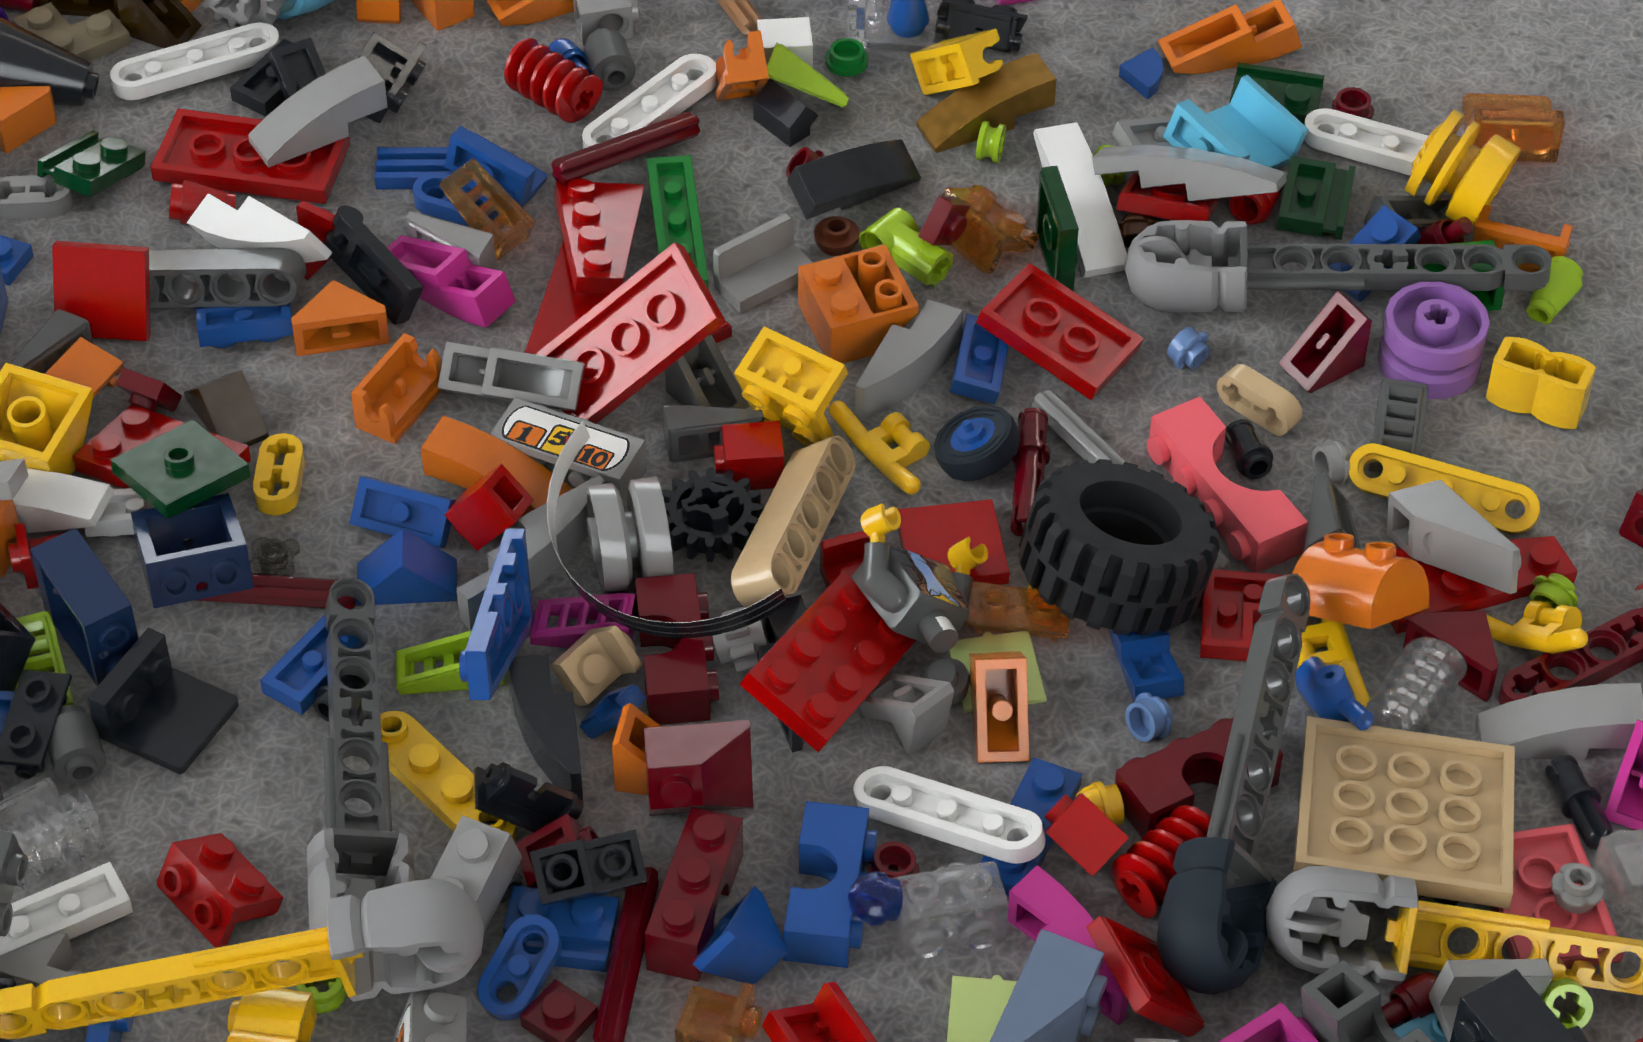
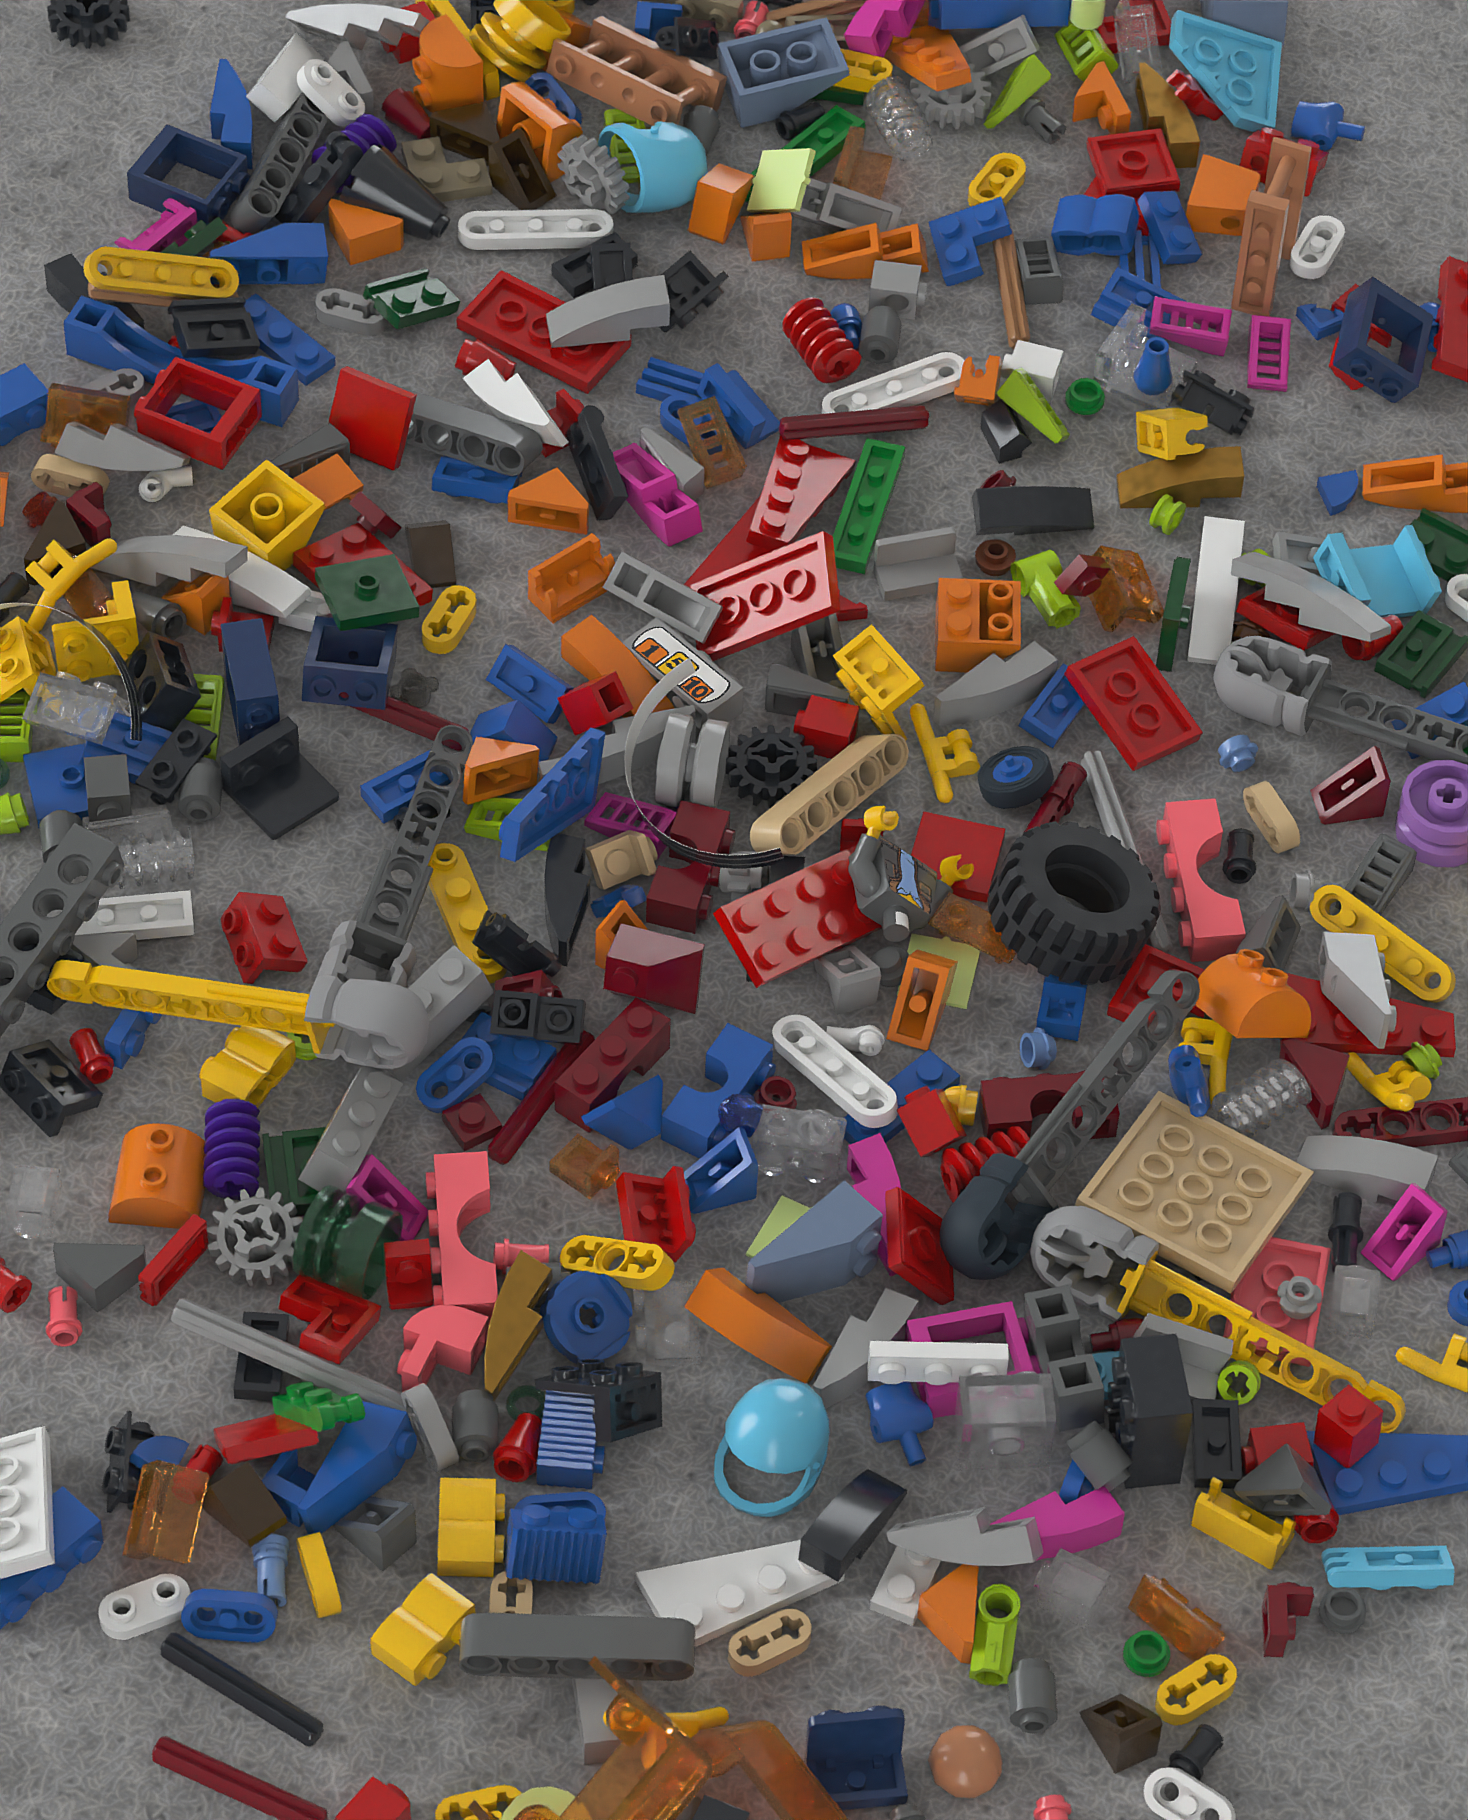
camera: 20 degrees right, 5 degrees up
none -> orange slope [462,737,540,805]
none -> blue slope [684,1127,758,1214]
none -> white arm [826,1025,885,1056]

